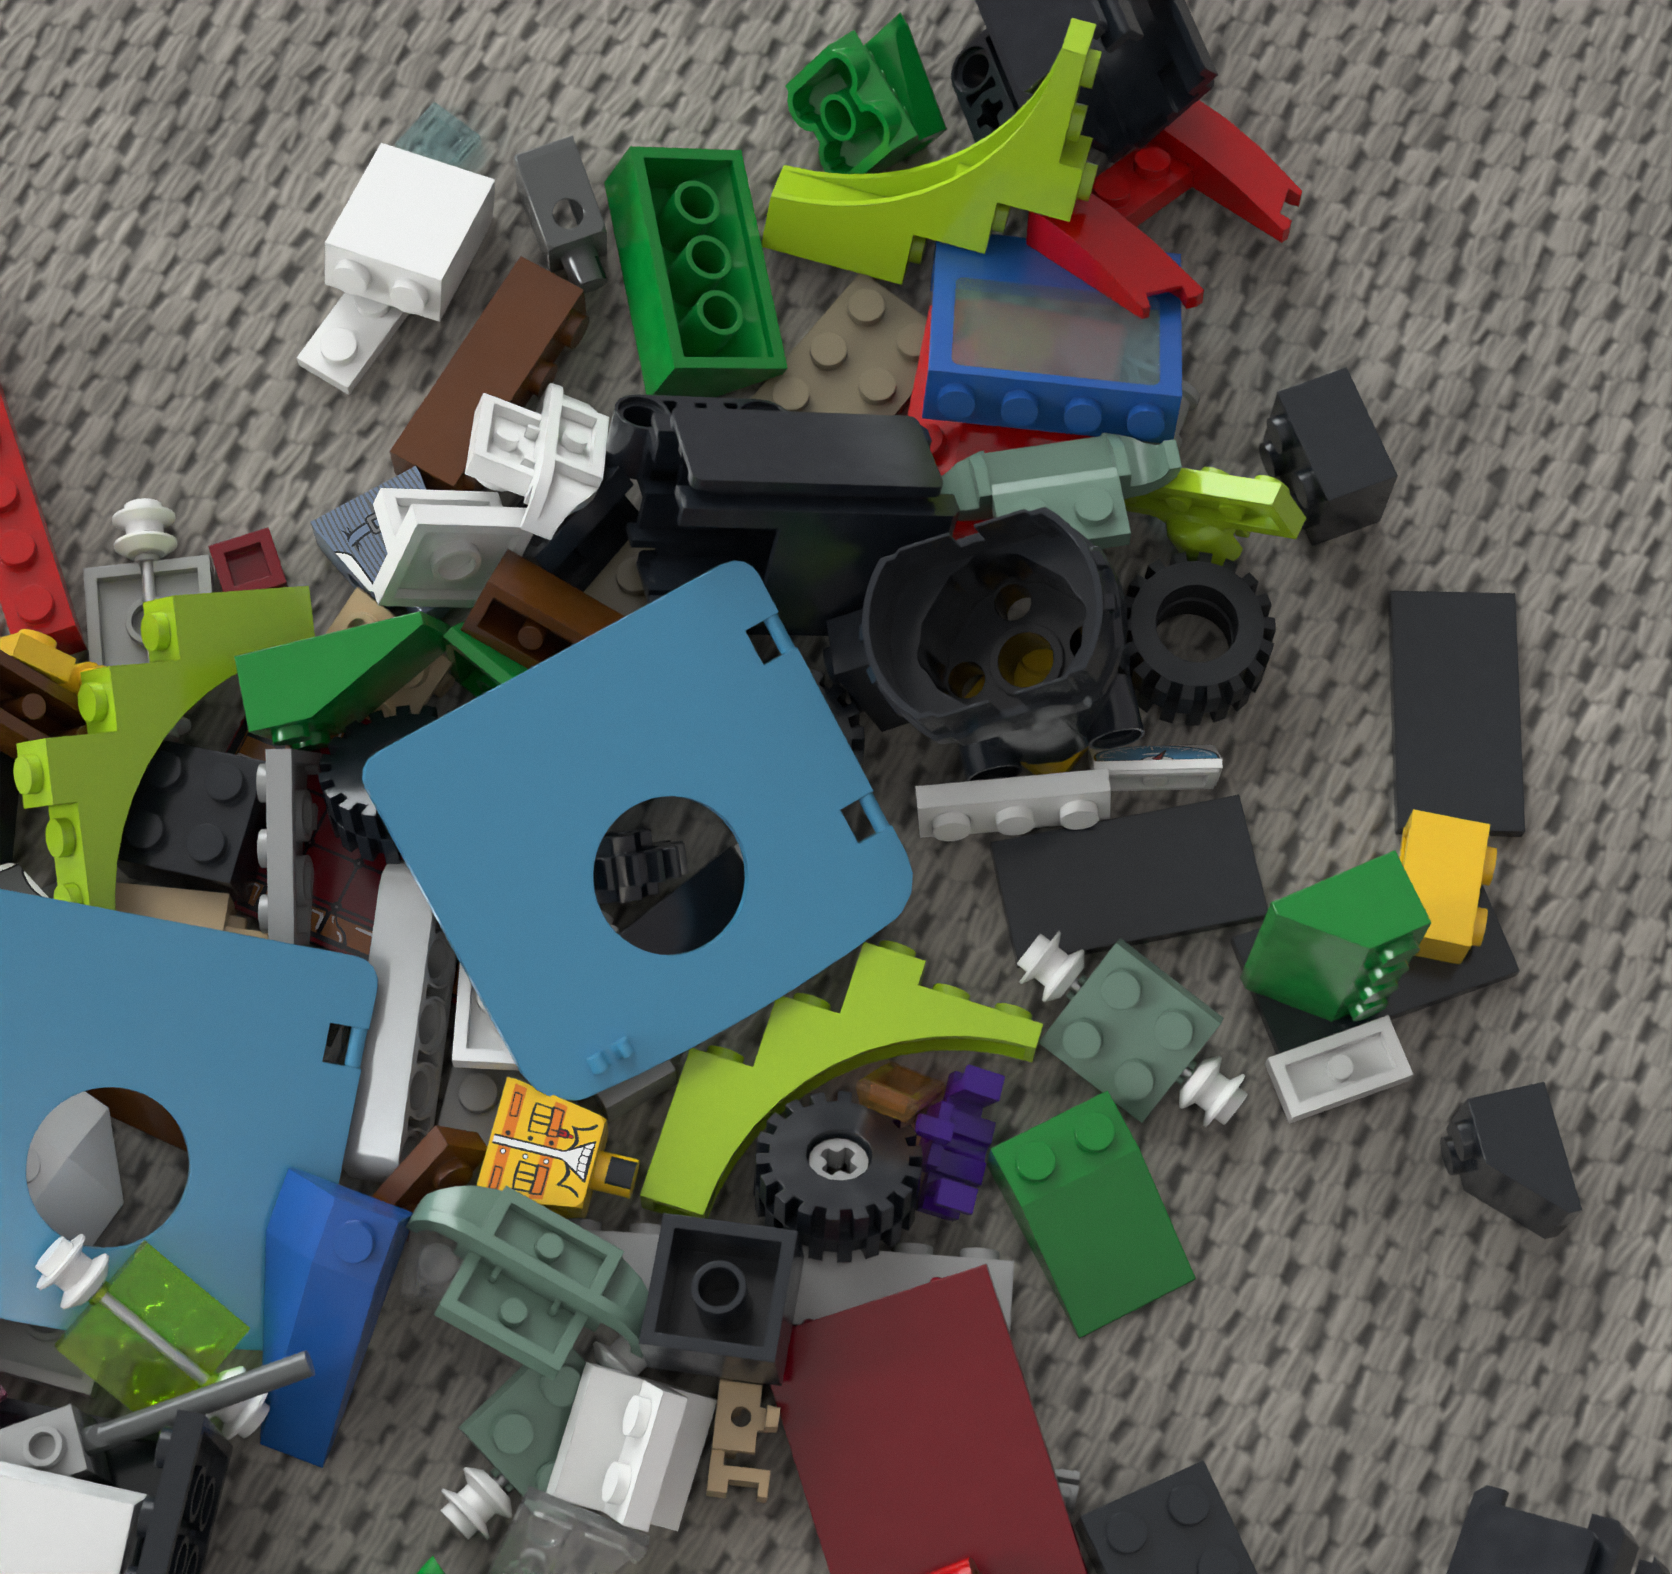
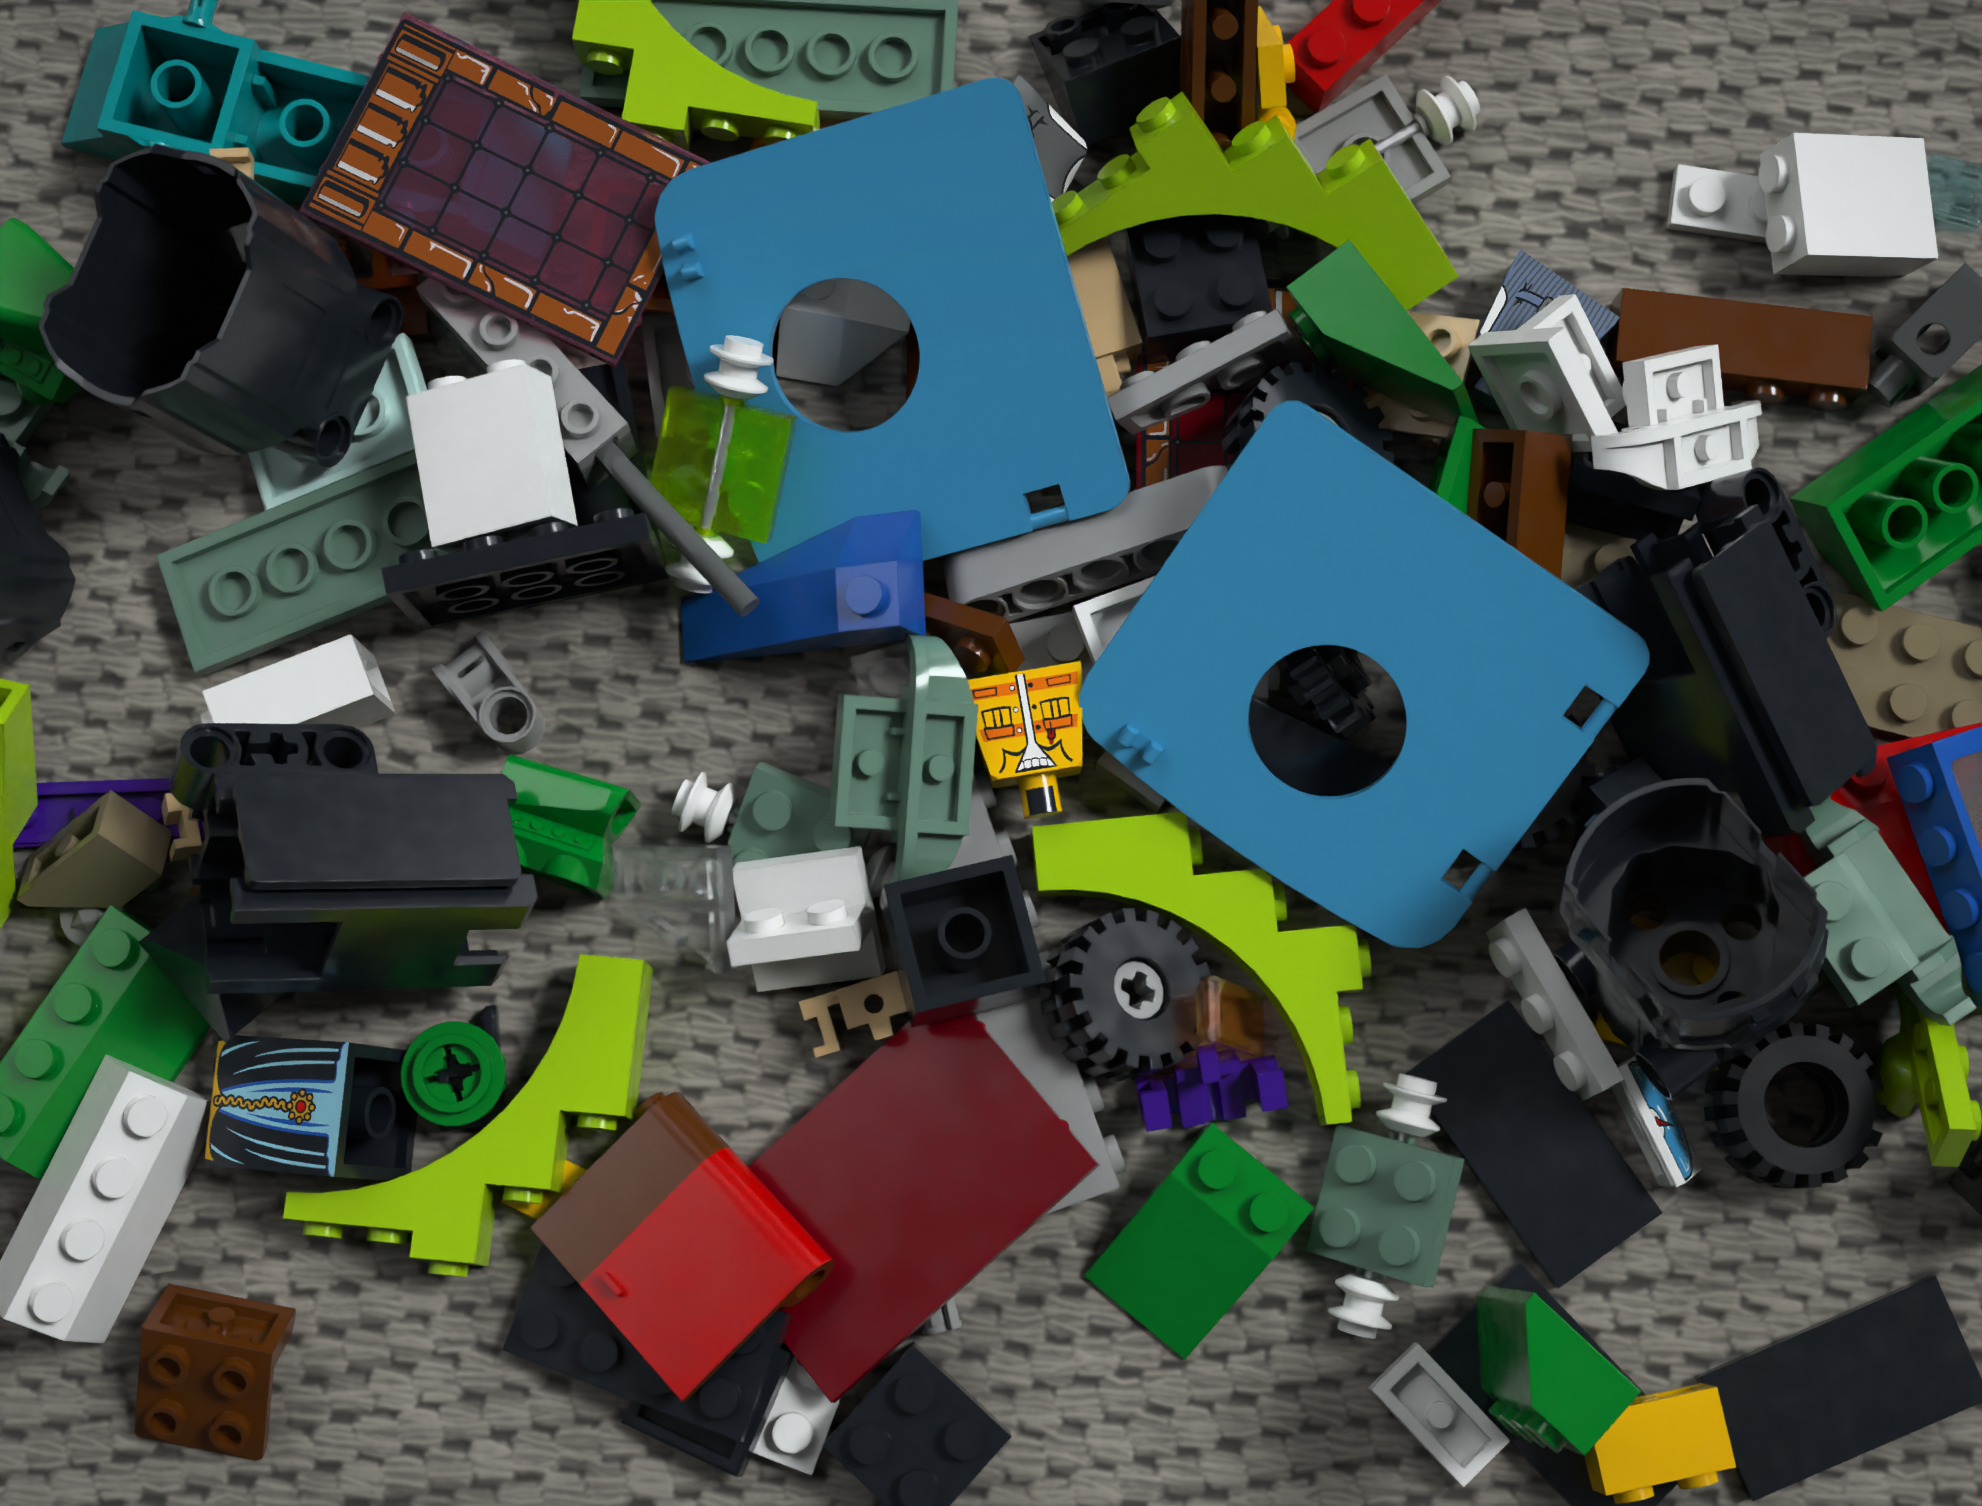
camera: 65 degrees right, 10 degrees up
dark red plate [208,527,288,592] -> none

